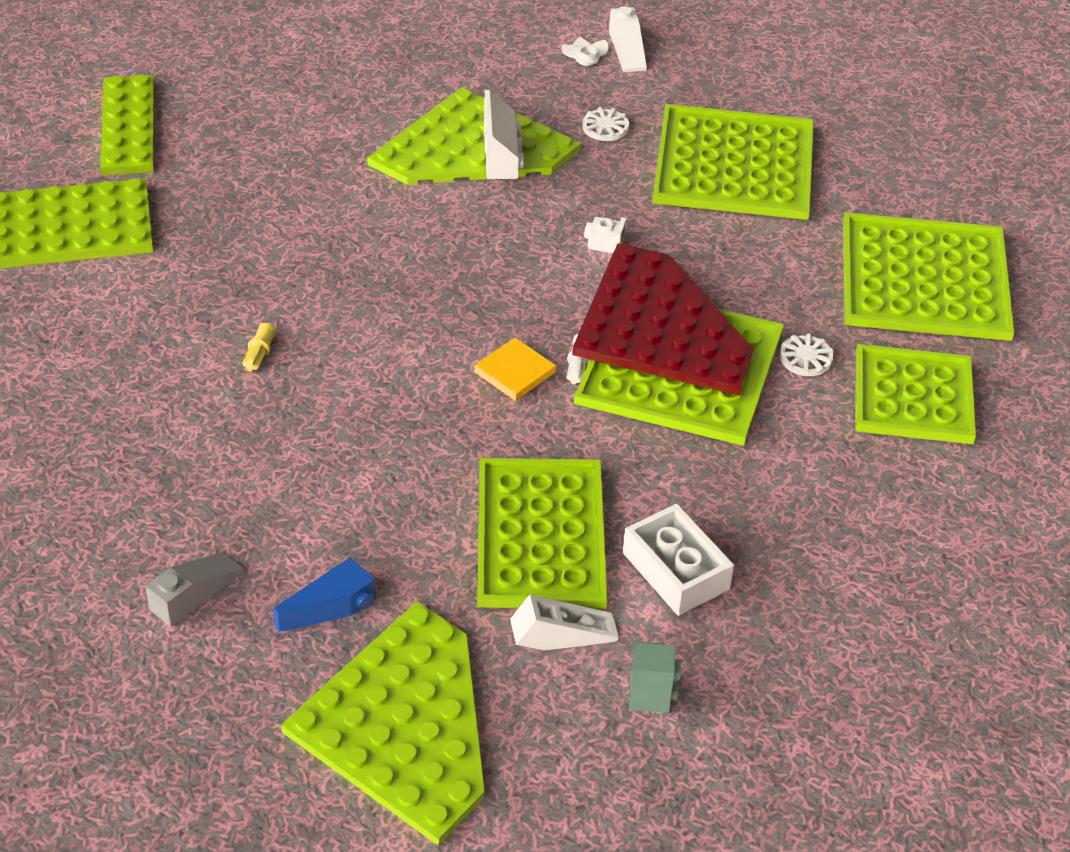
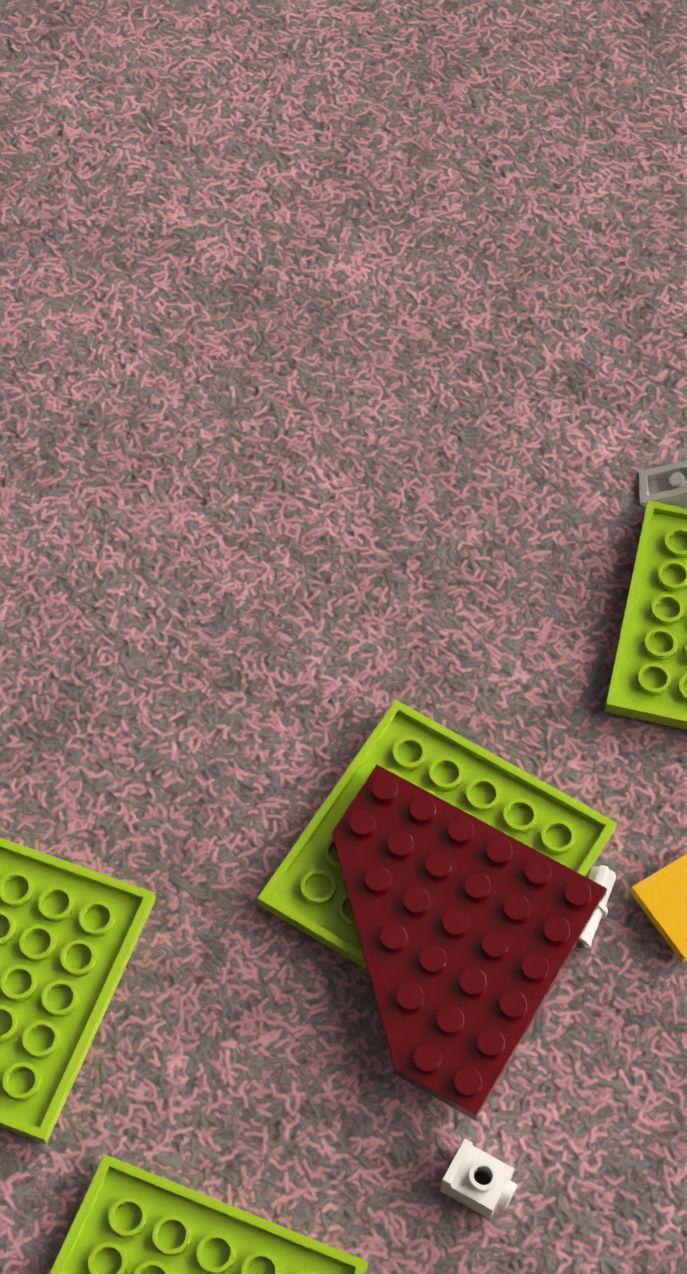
camera: 165 degrees left, 15 degrees up
white brick [623,504,734,616] -> none
sand green brick [629,642,681,713] -> none
white wheel [780,334,833,376] -> none
lime plate [855,344,976,445] -> none

